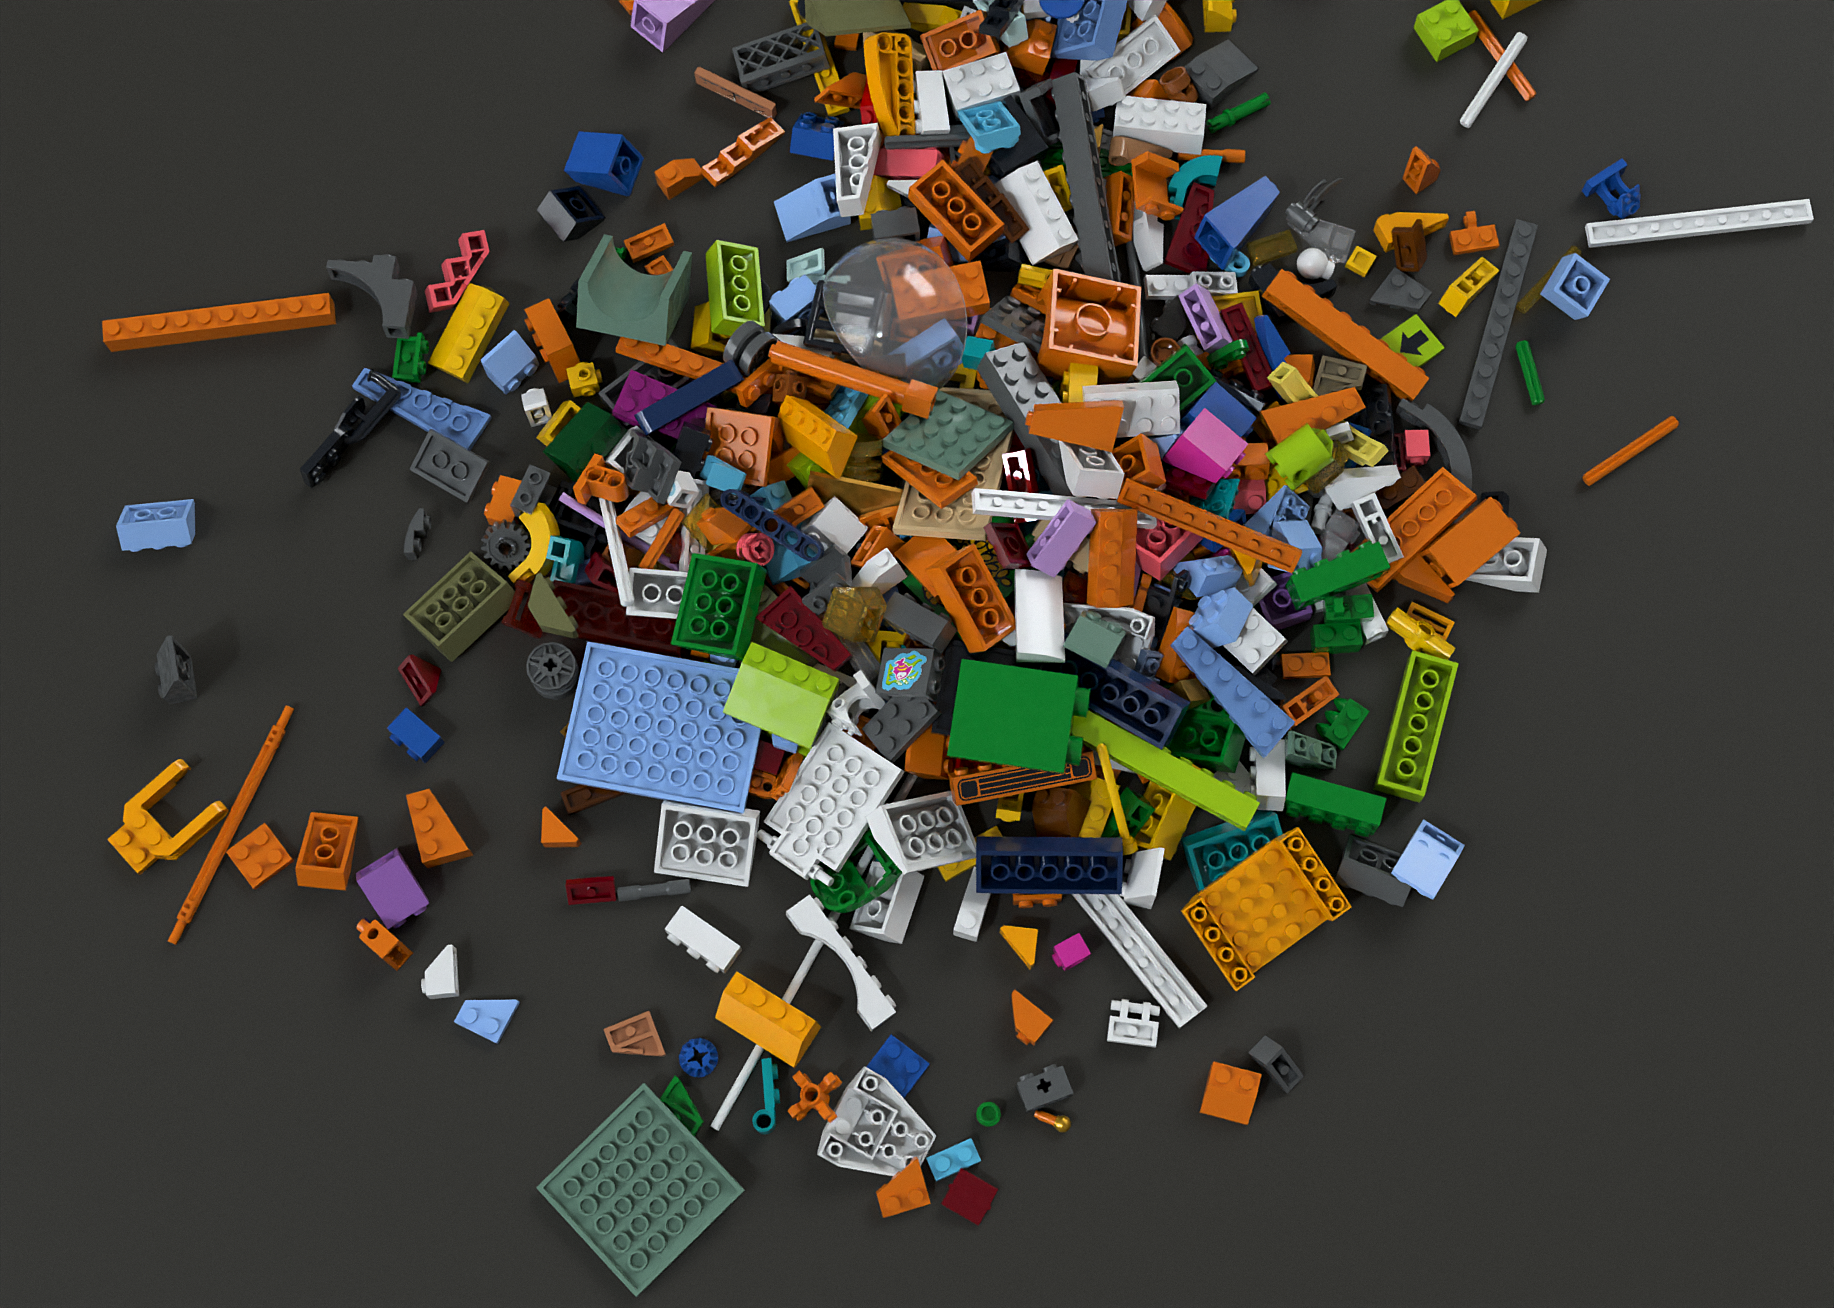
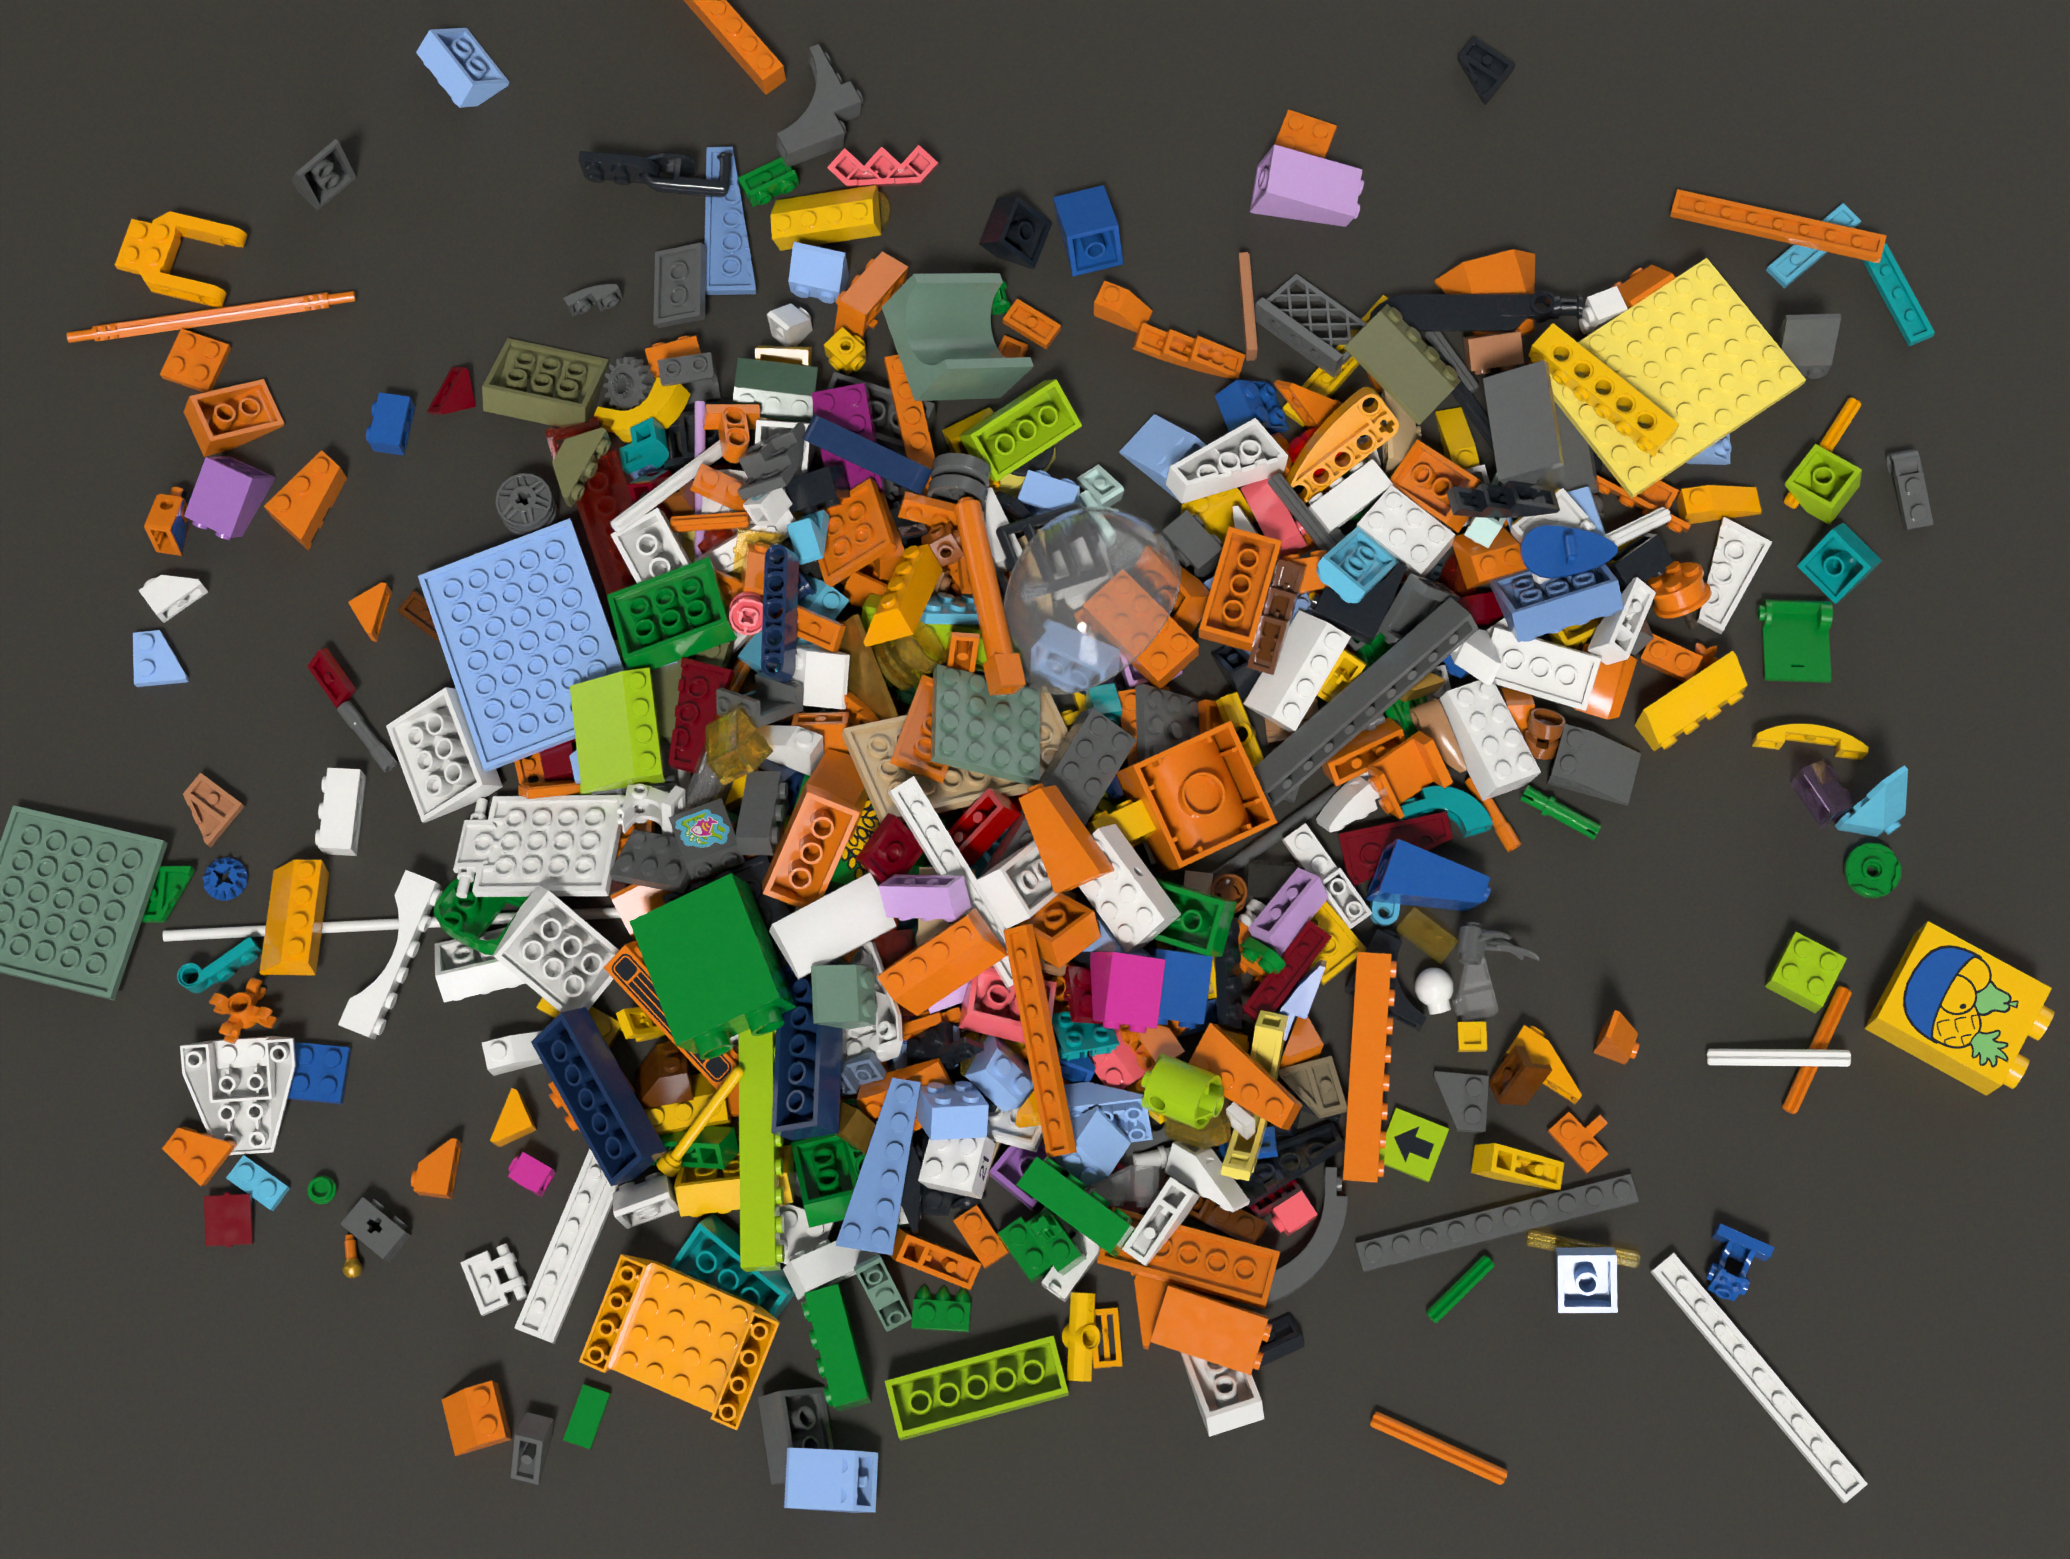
camera: 60 degrees right, 0 degrees up
none -> green tile [563,1384,611,1450]

